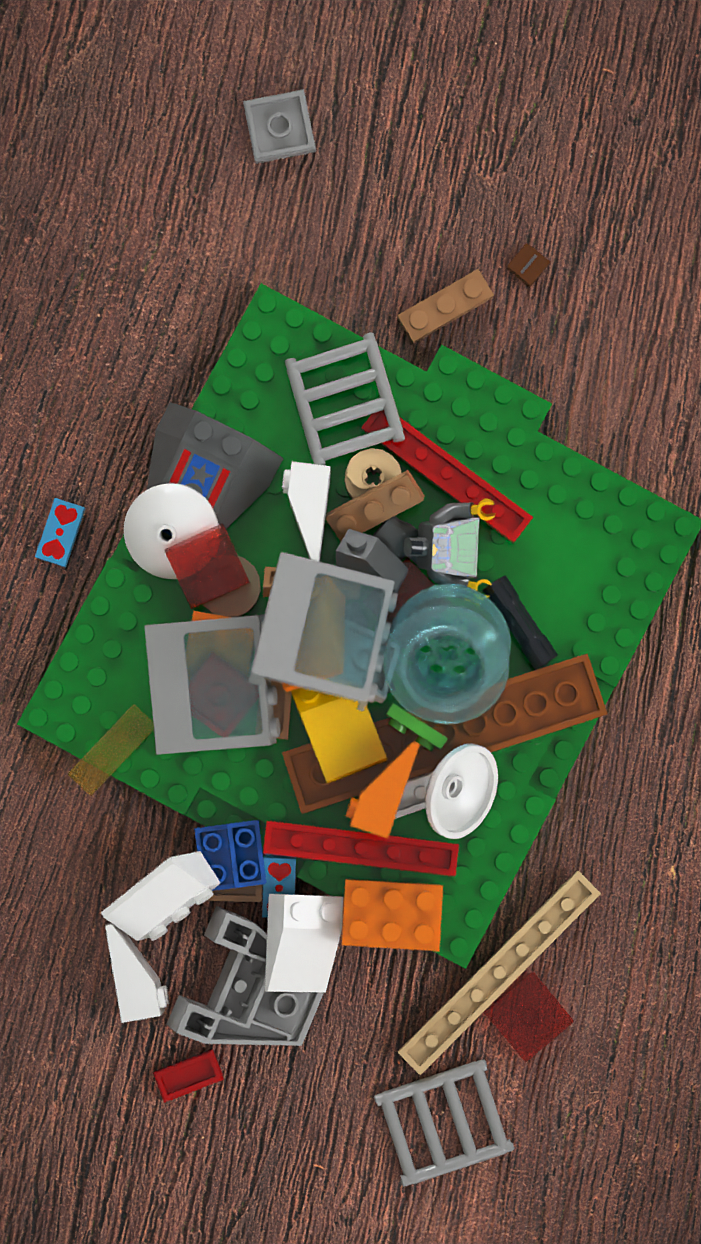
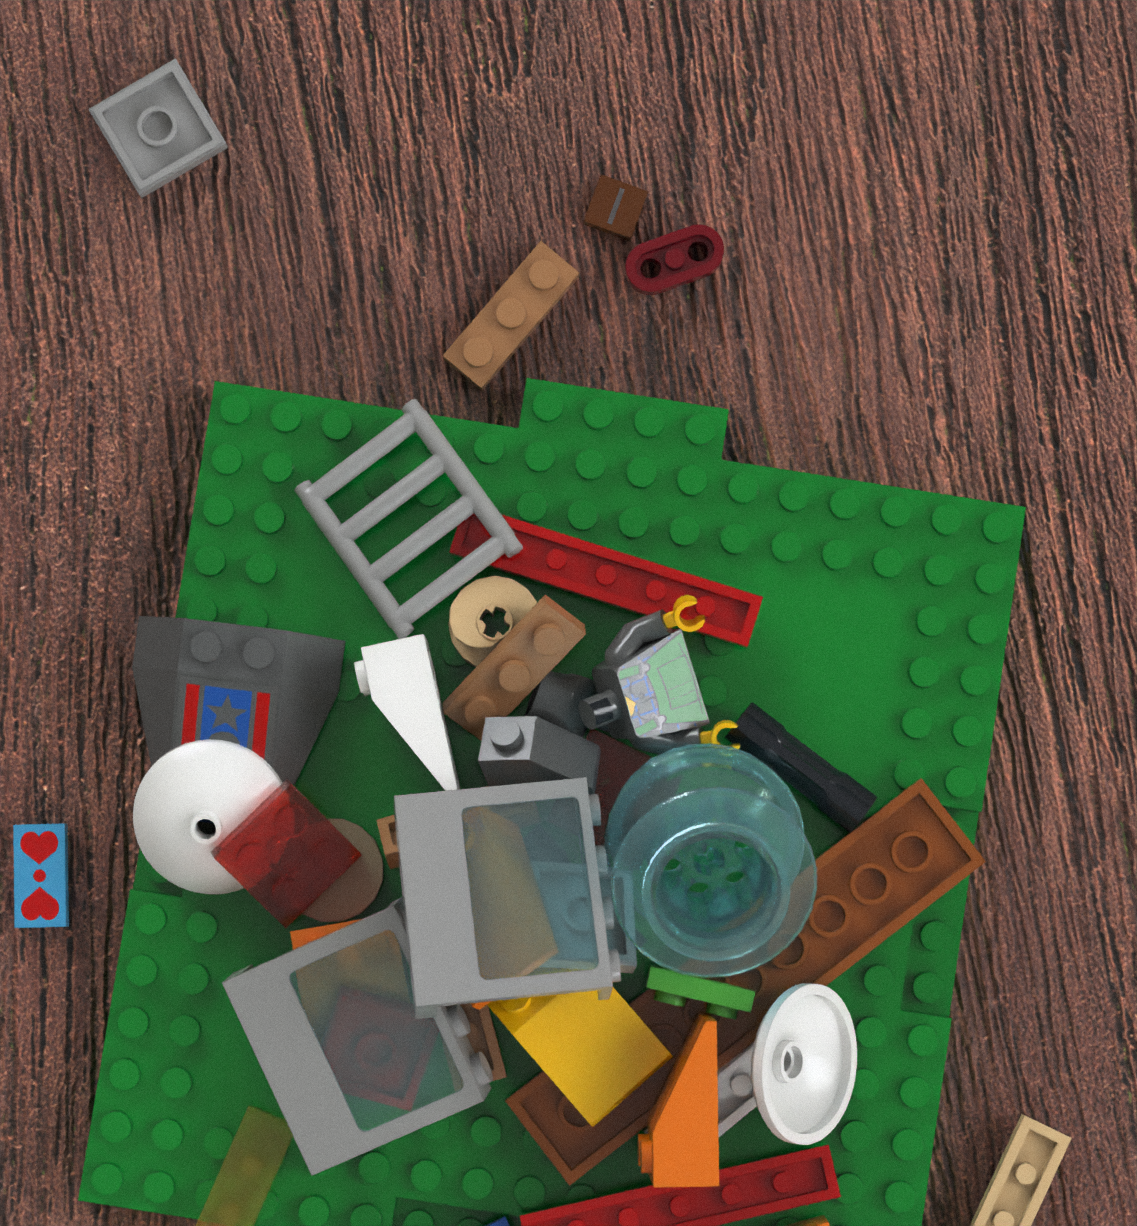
camera: 20 degrees left, 0 degrees up
none -> dark red plate [625,224,724,295]

